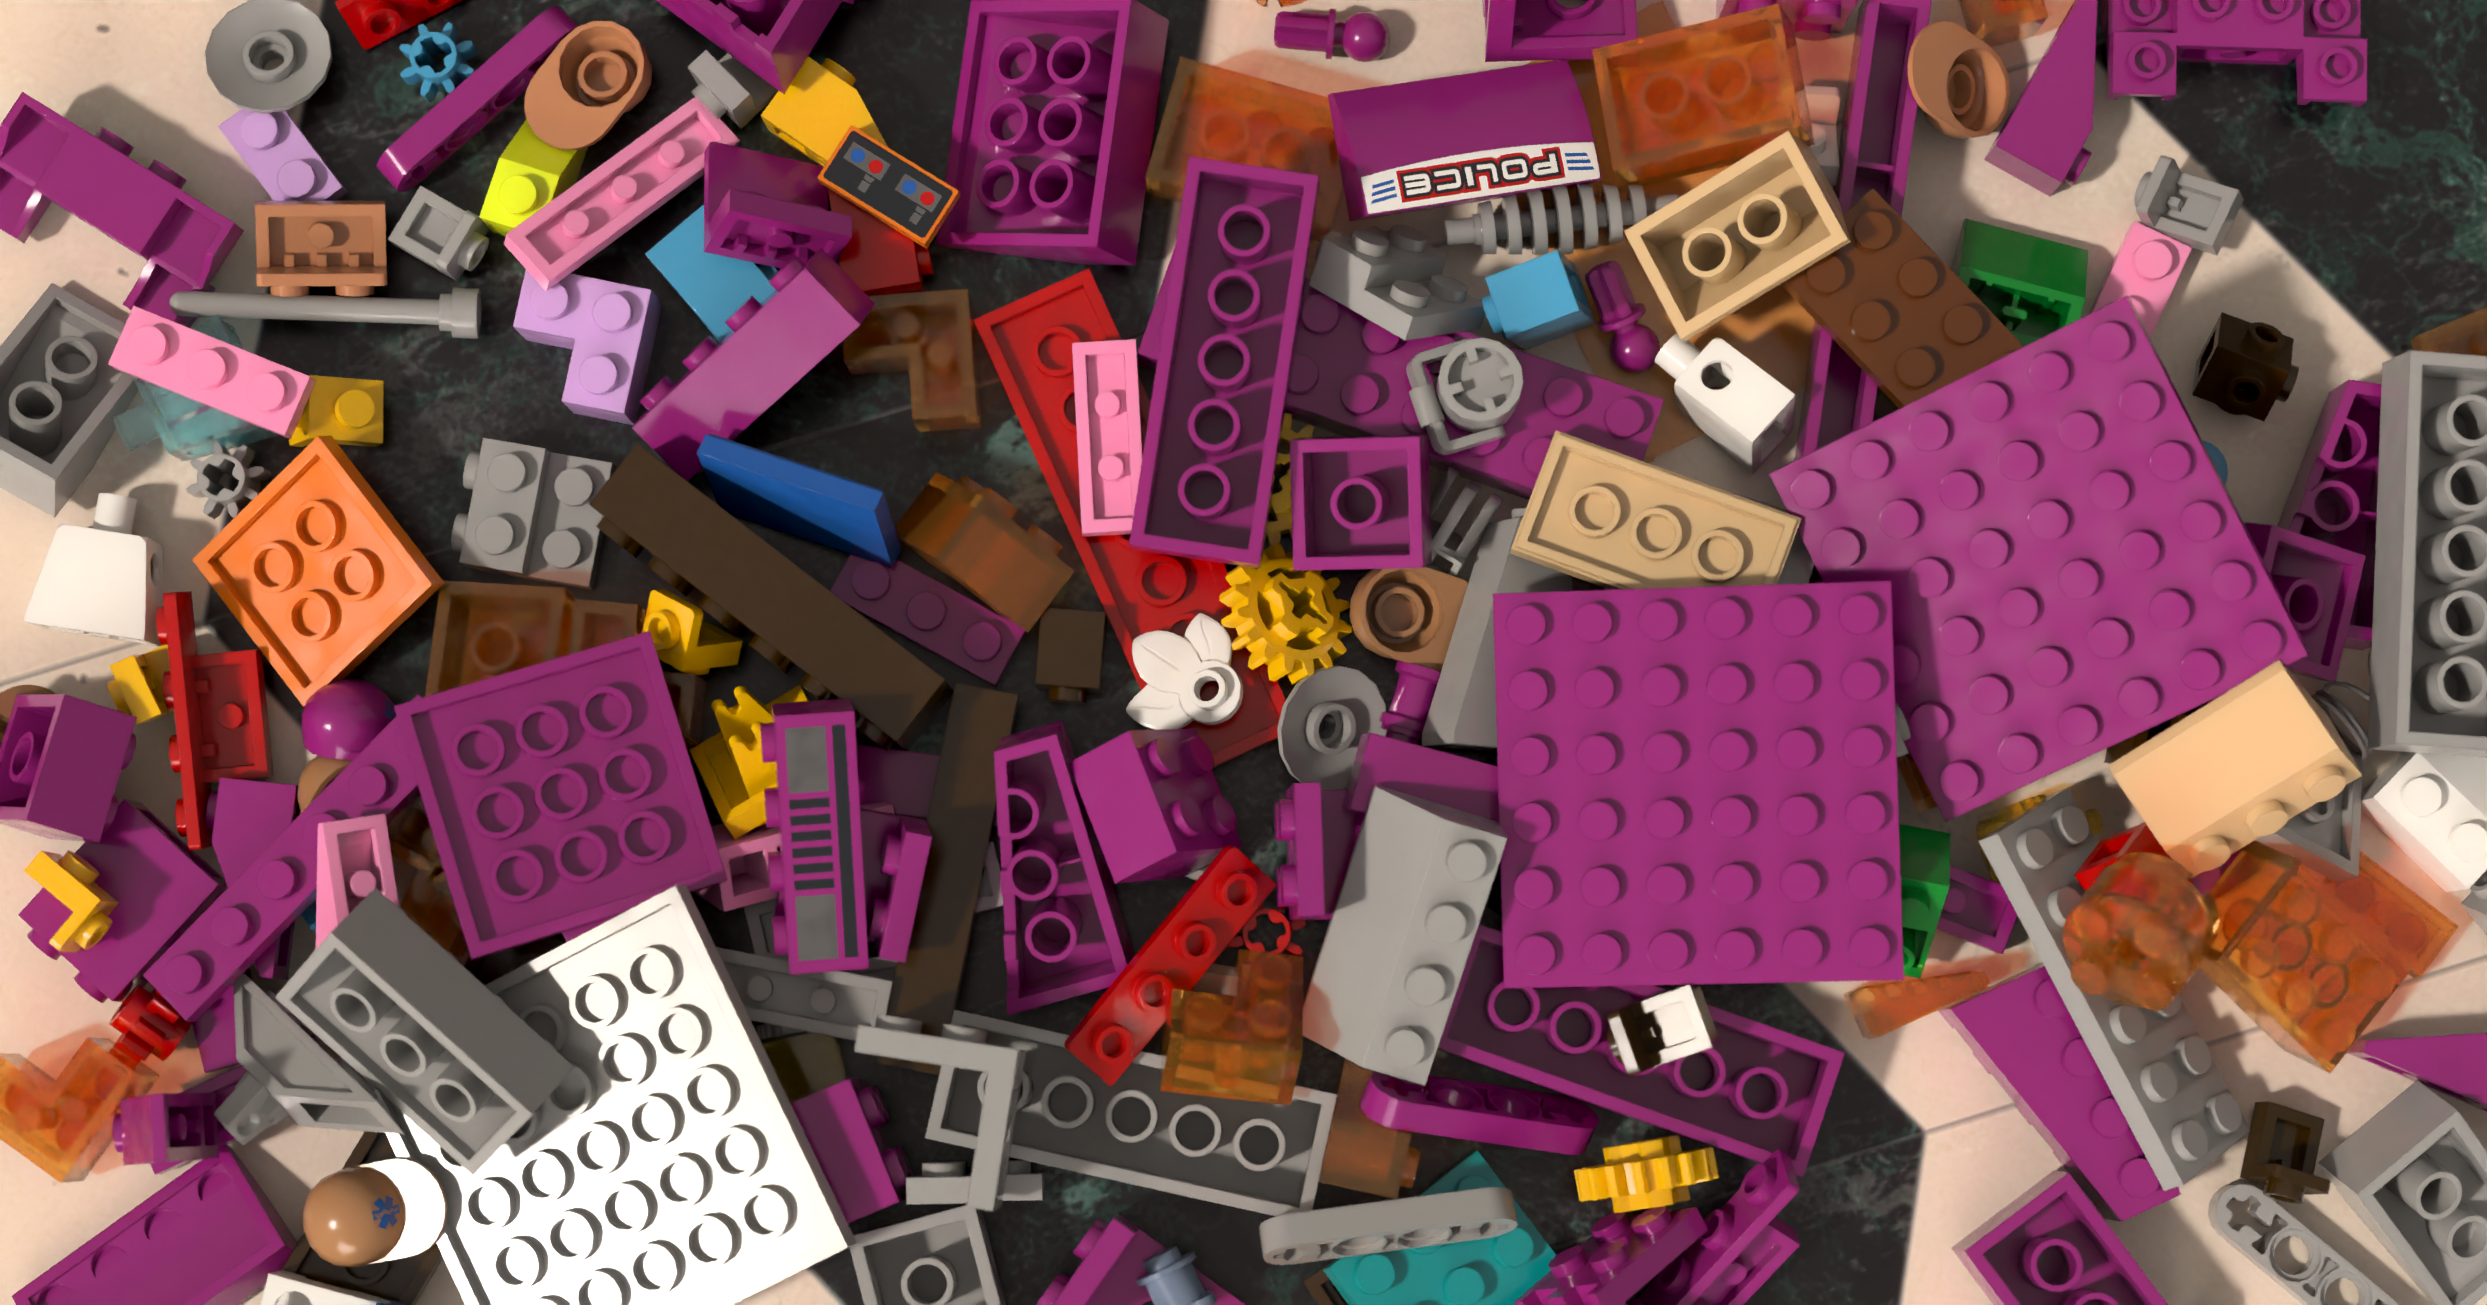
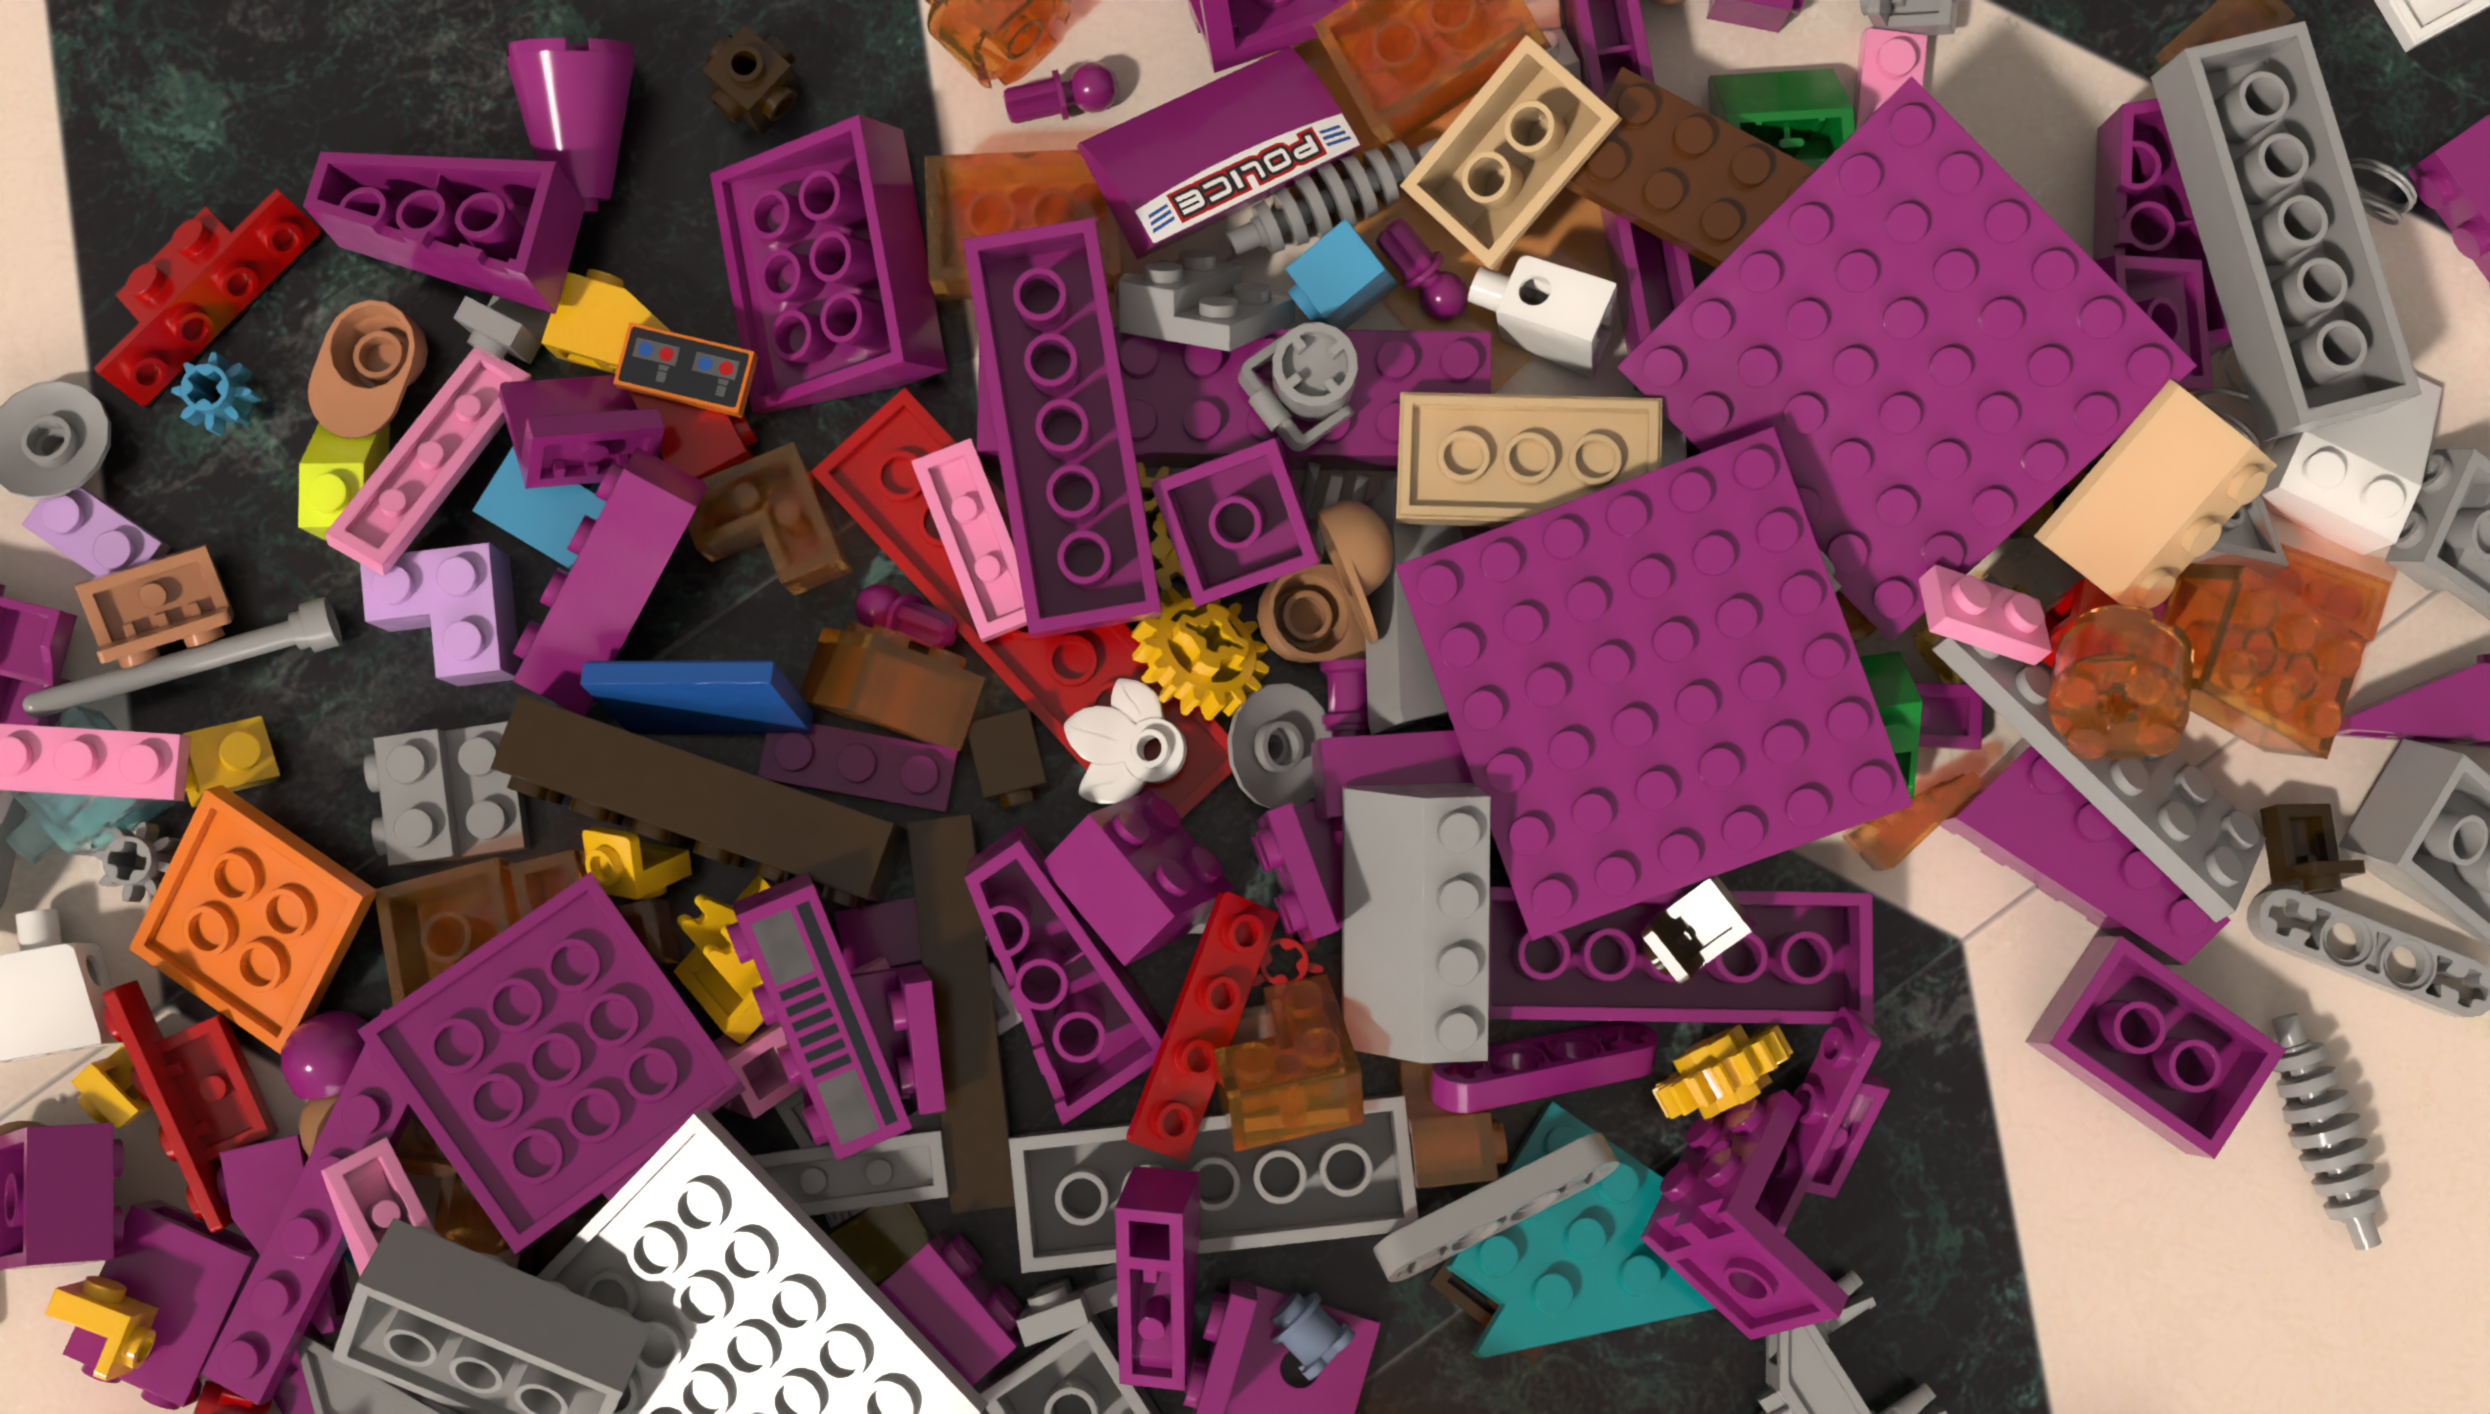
camera: 25 degrees left, 0 degrees up
magenta beam [377,5,579,192] -> none
light grey bracket [388,186,489,281] -> none
light grey bracket [854,1014,1026,1211] -> none
dark brown brick [2192,312,2299,422] -> none
none -> magenta axle [855,583,958,651]
none -> magenta slope [1115,1166,1200,1391]
none -> medium nougat cap [1315,500,1394,644]
none -> bright pink plate [1919,564,2052,666]

